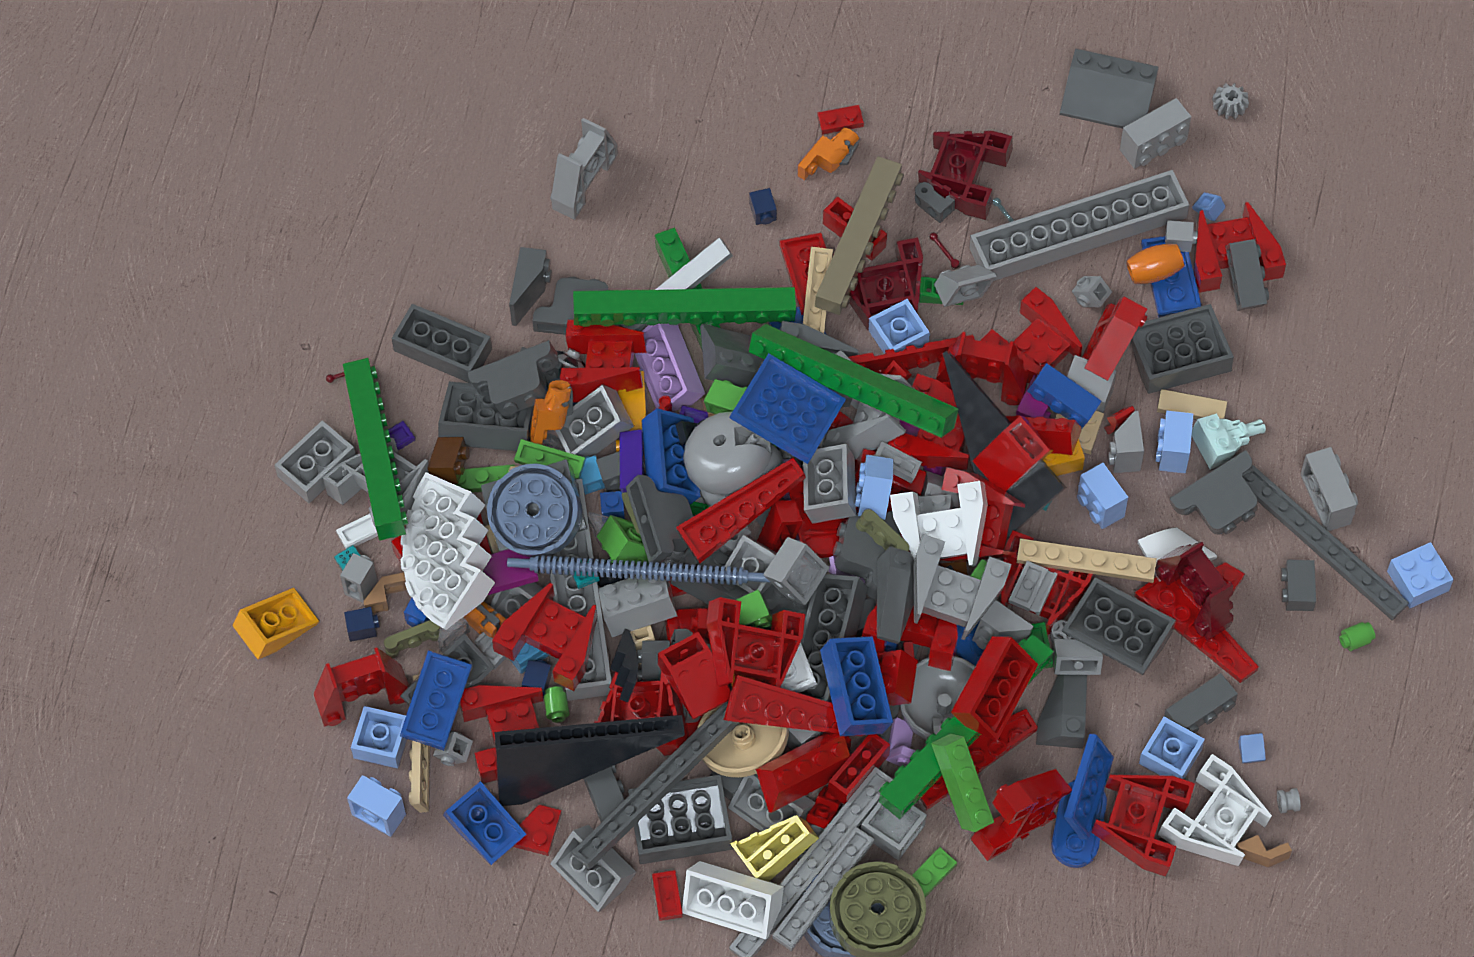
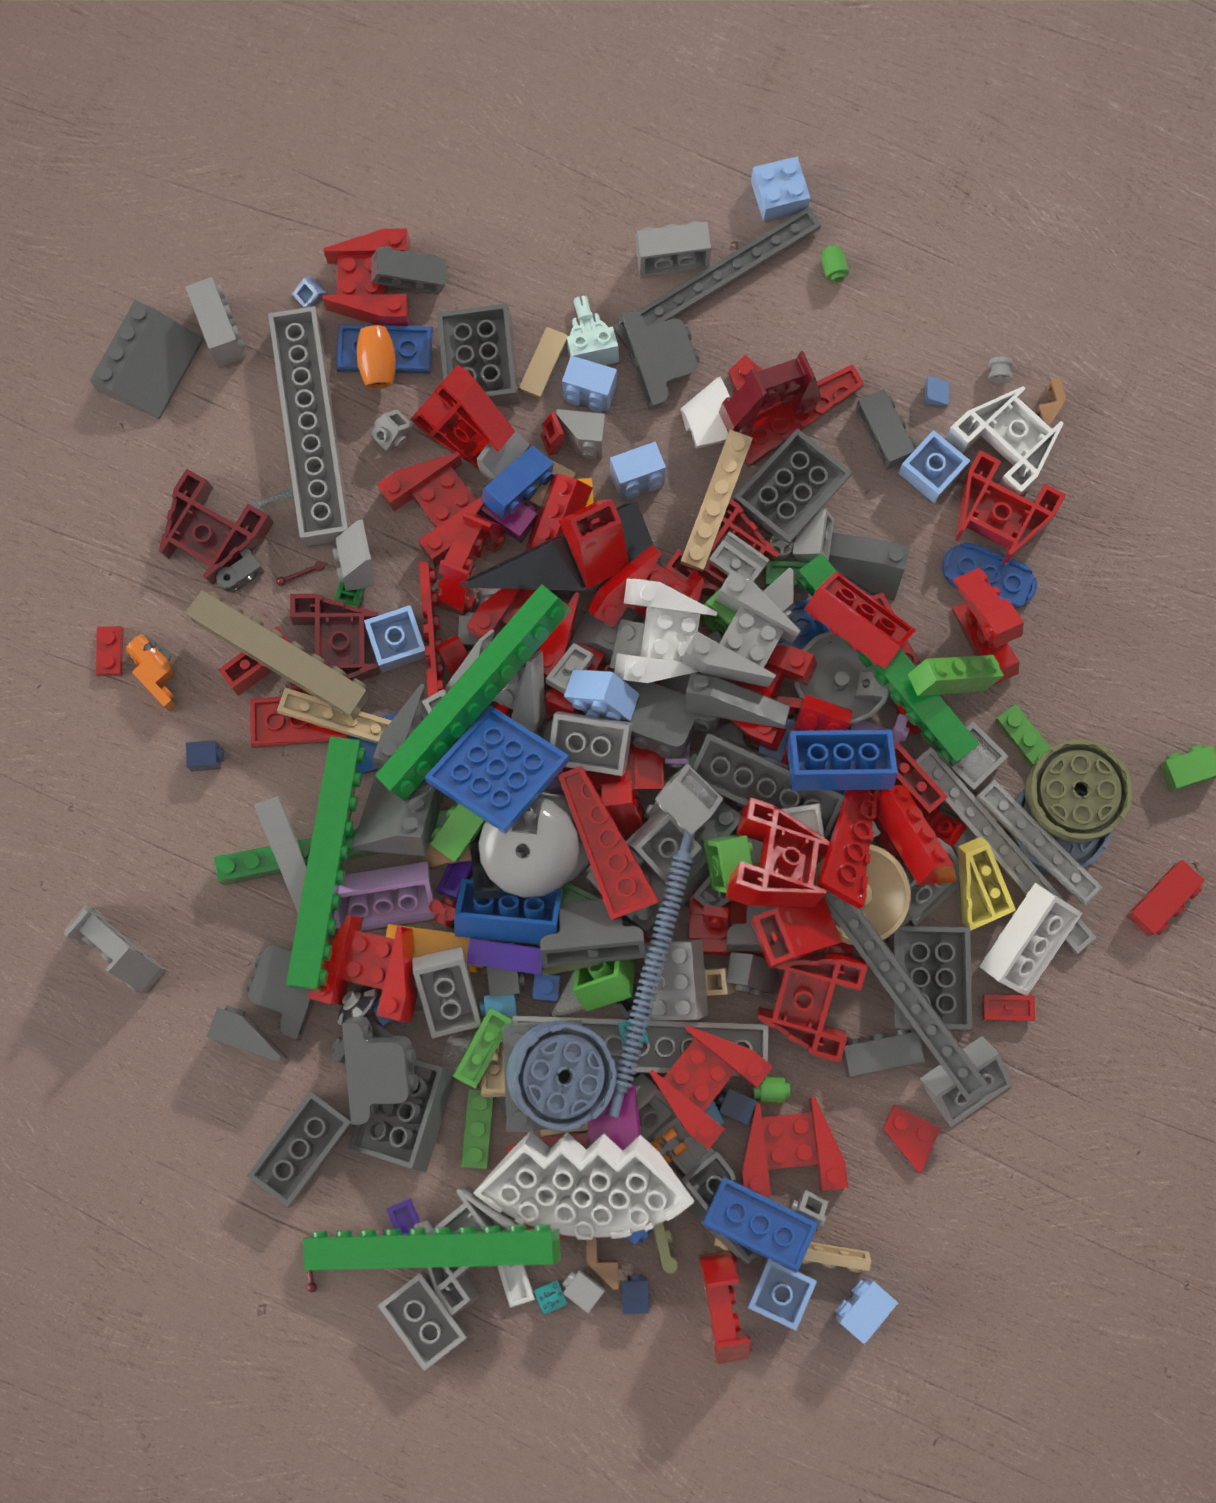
camera: 80 degrees left, 15 degrees up
light orange slope [232,588,319,660] -> none
reddish brown brick [427,437,470,484] -> none
blue slope [443,781,526,865] -> none
black slope [494,715,685,806] -> none
orange plate [529,380,573,445] -> none
black slope [610,629,638,703] -> none
olive plate [856,509,910,551] -> none
blue tile [1064,734,1114,840] -> none
light grey brick [1165,220,1197,252] -> none
light grey gear [1212,83,1249,120] -> none
dark grey brick [1281,560,1316,611] -> none

